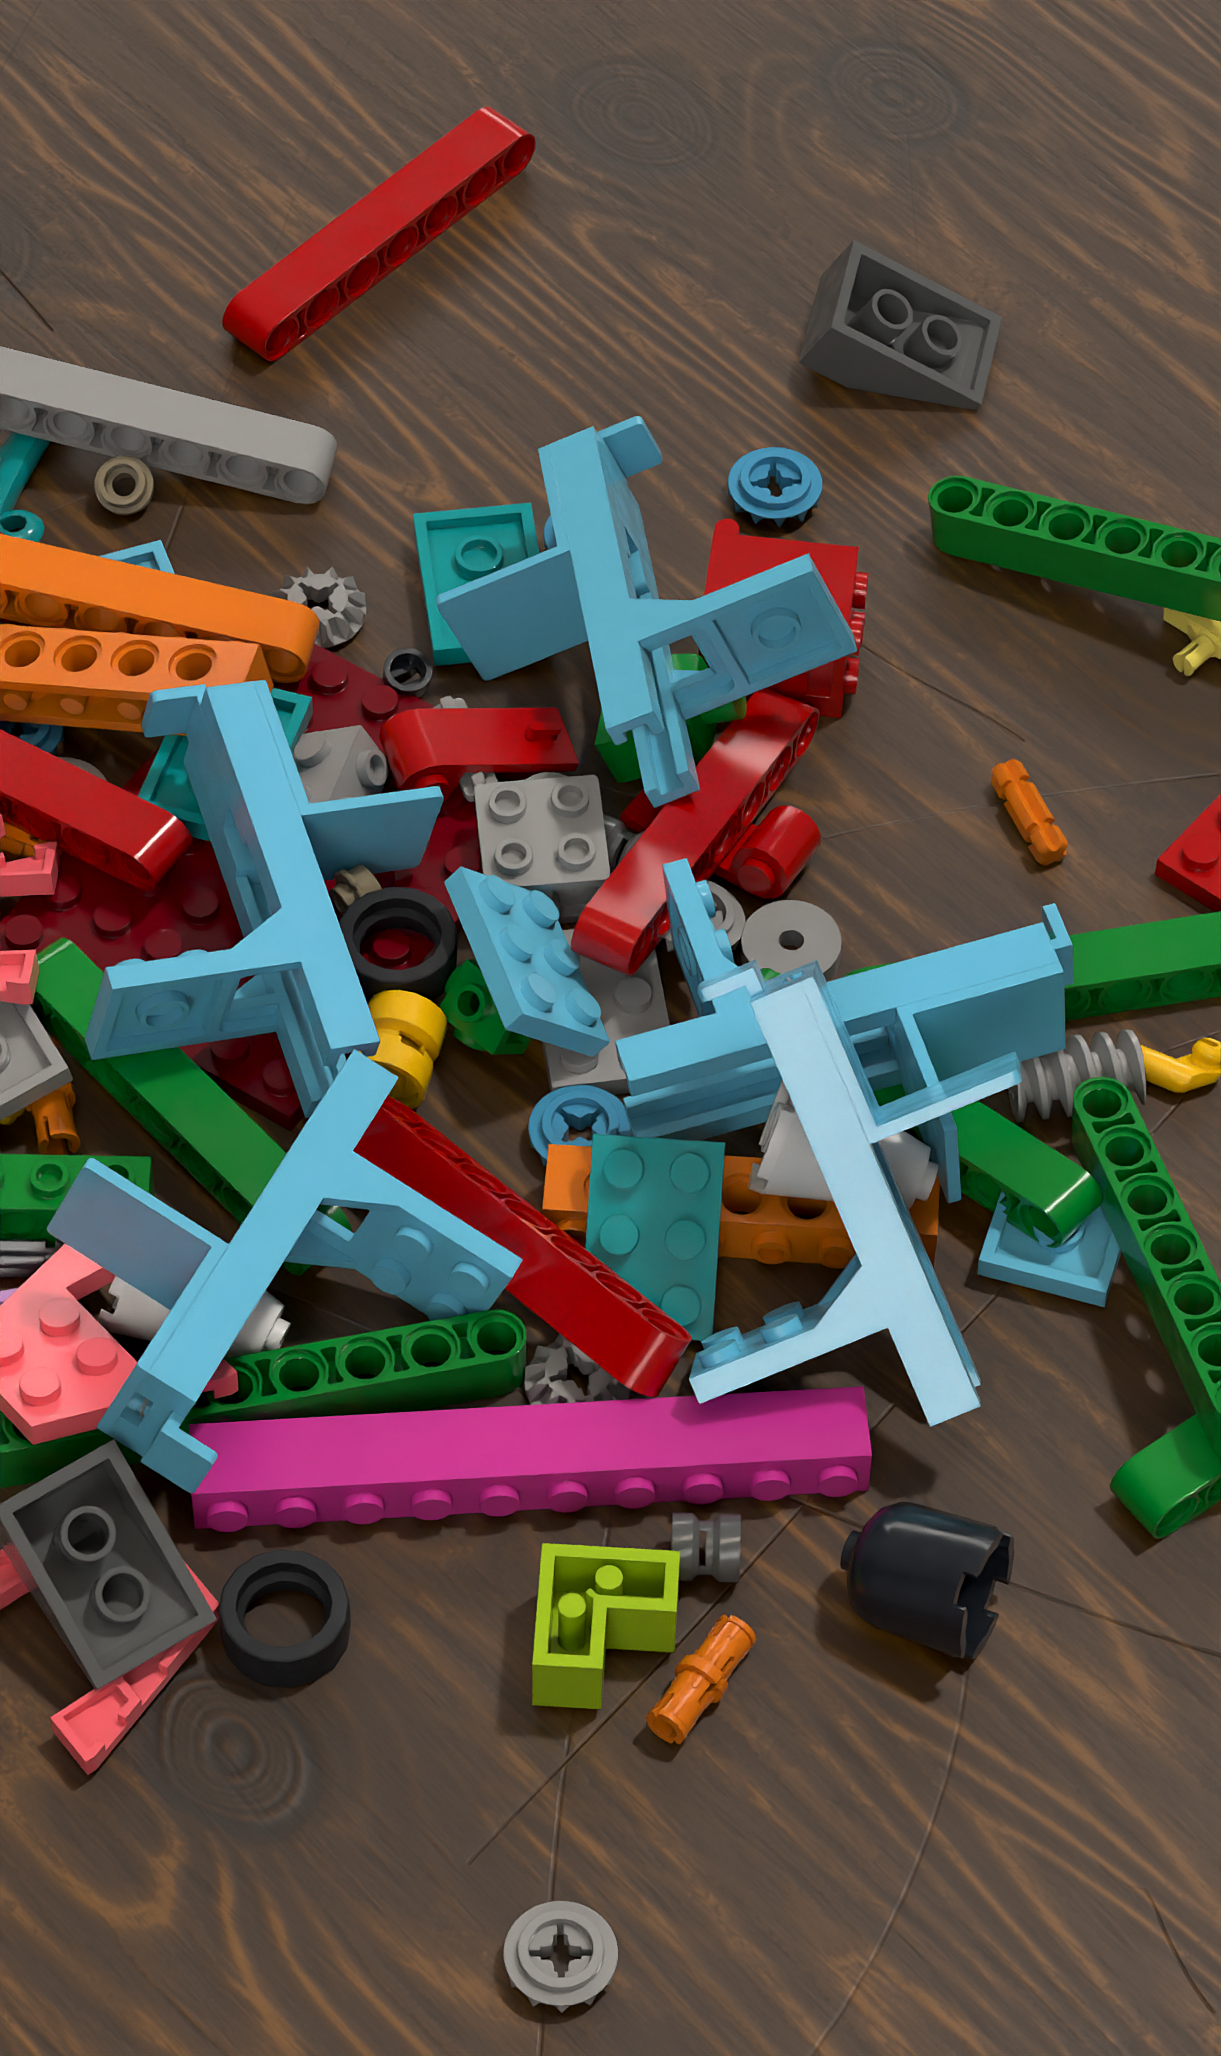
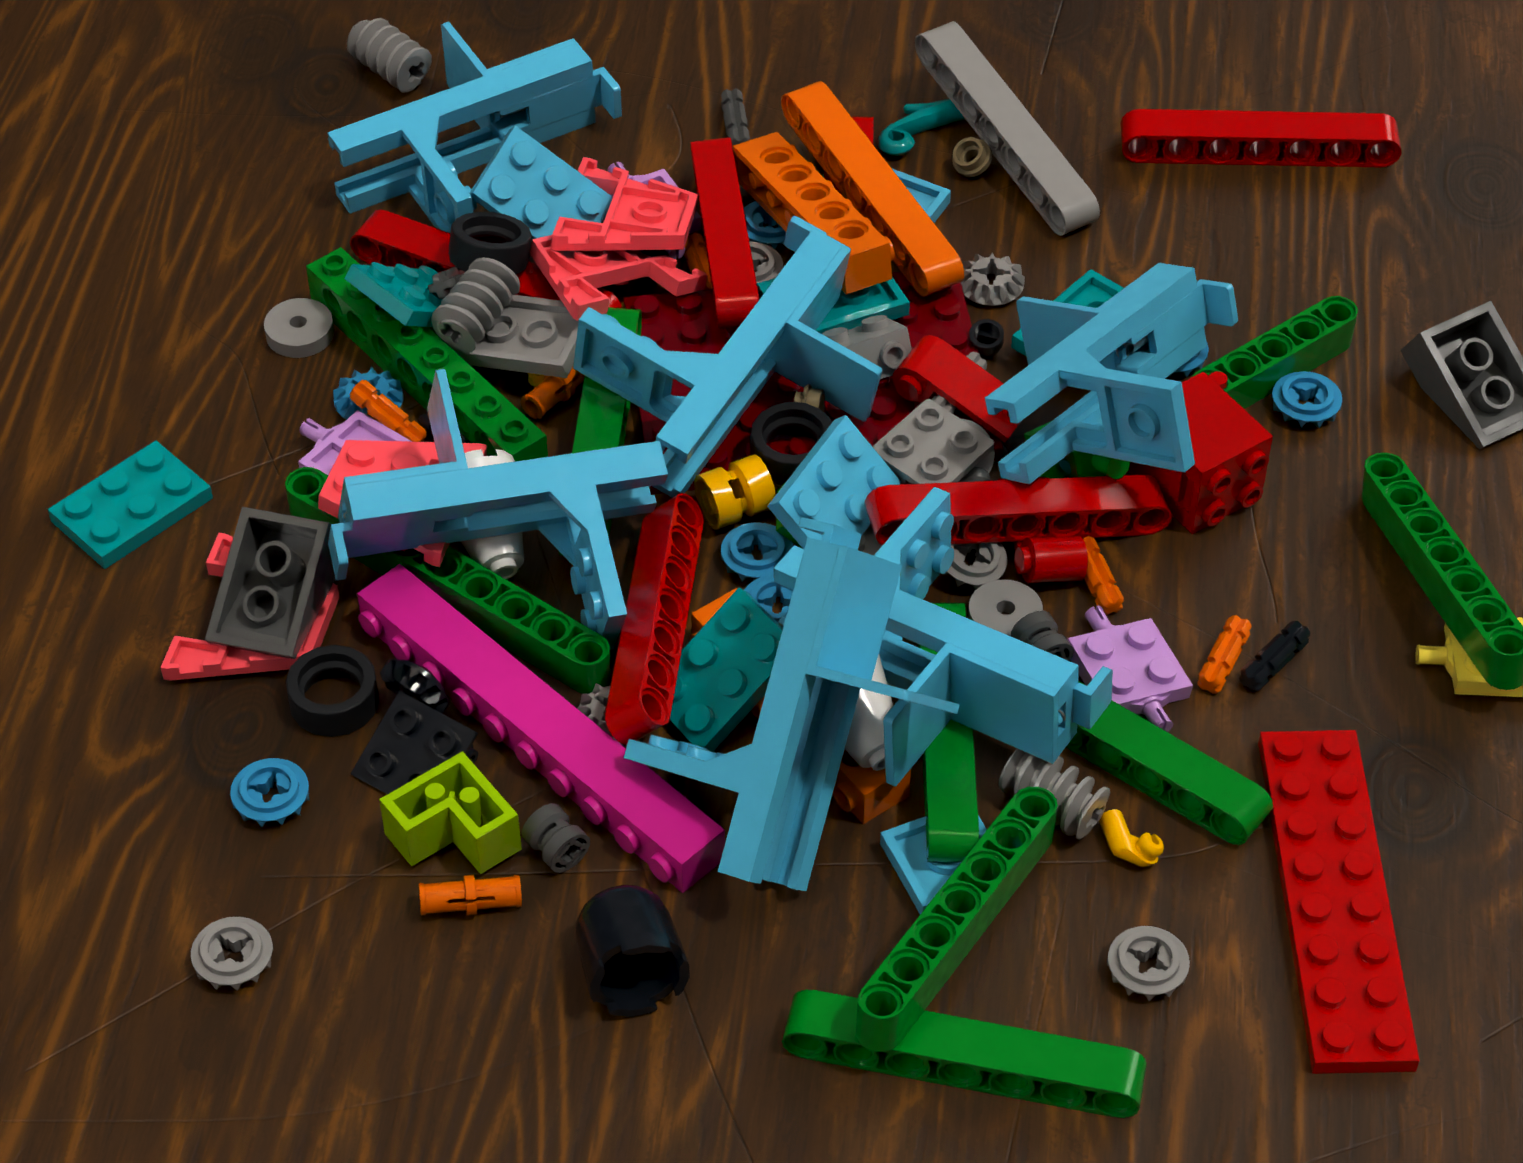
camera: 50 degrees right, 5 degrees down
none -> dark azure gear [230,758,309,827]
none -> black hinge [350,691,478,794]
none -> black gear [380,659,449,713]
none -> dark azure gear [721,522,793,582]
none -> dark grey wheel [1011,611,1074,661]
none -> lavender plate [1067,605,1193,732]
none -> orange axle [1083,536,1124,615]
none -> green beam [1192,296,1358,409]
none -> black axle [1239,621,1311,692]

